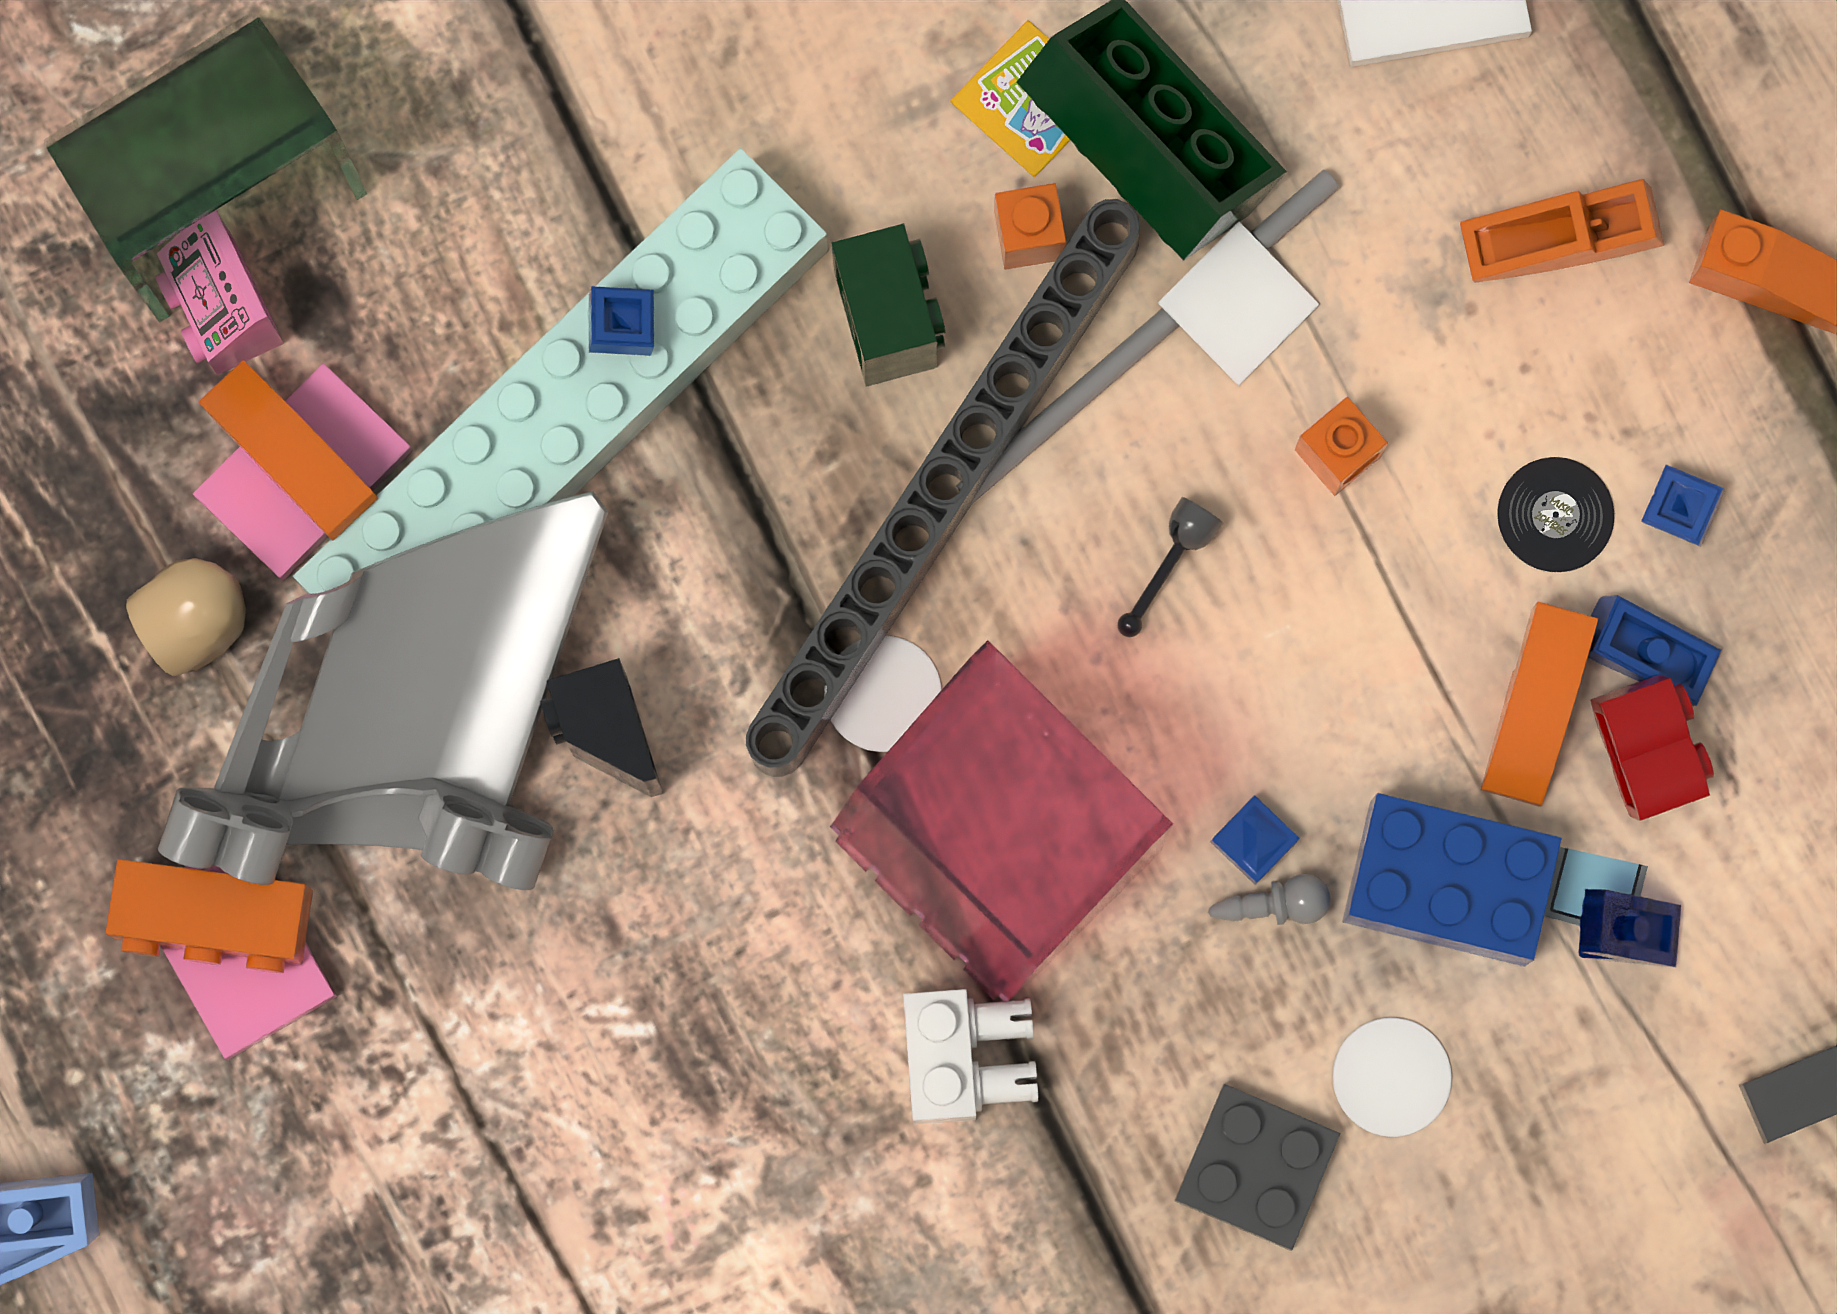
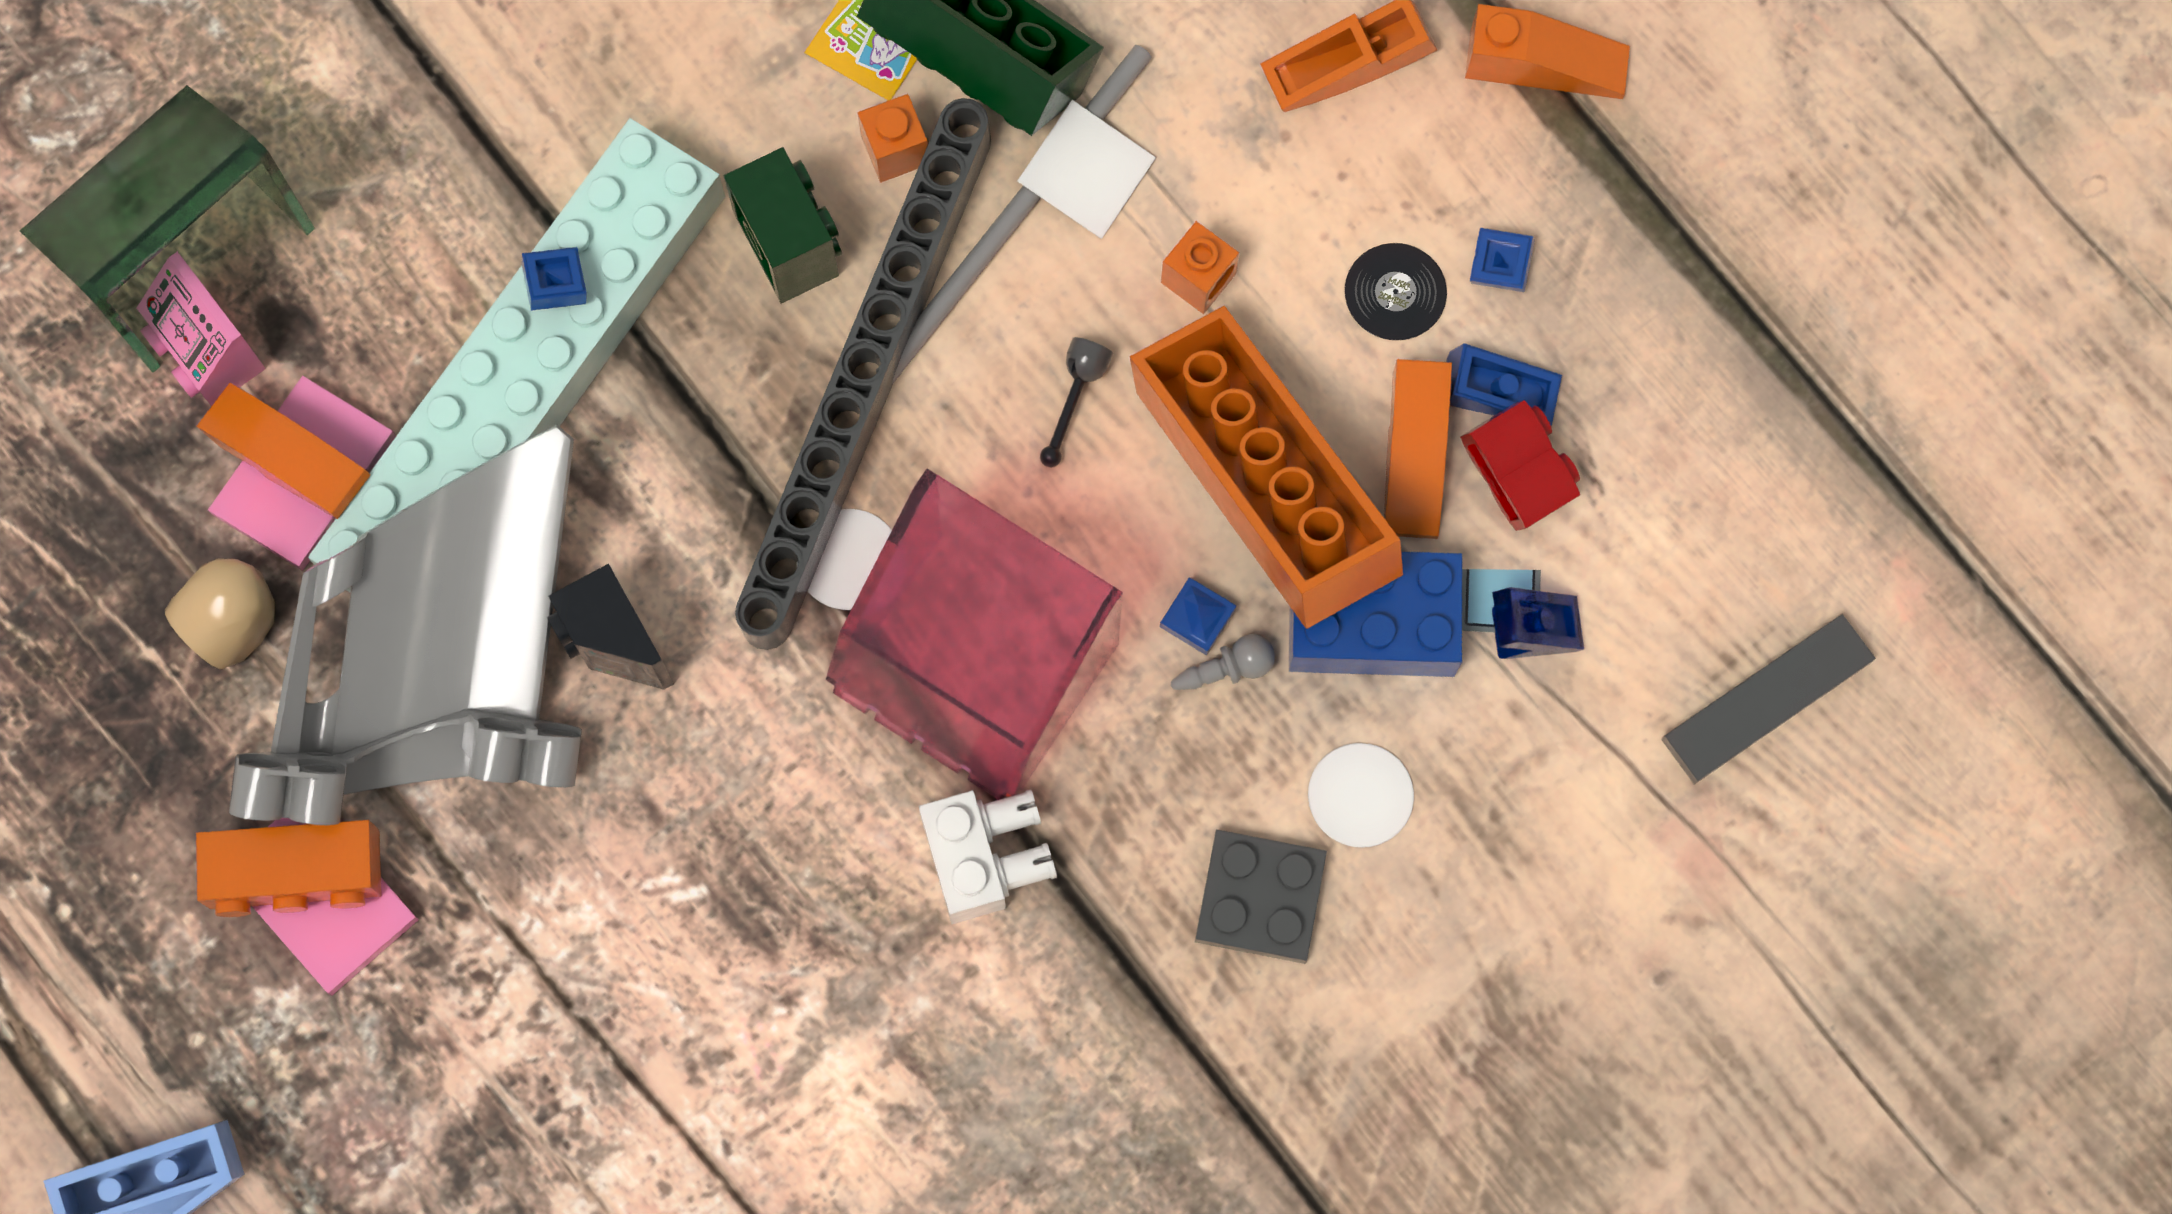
camera: 15 degrees left, 5 degrees down
none -> orange brick [1130,306,1403,629]

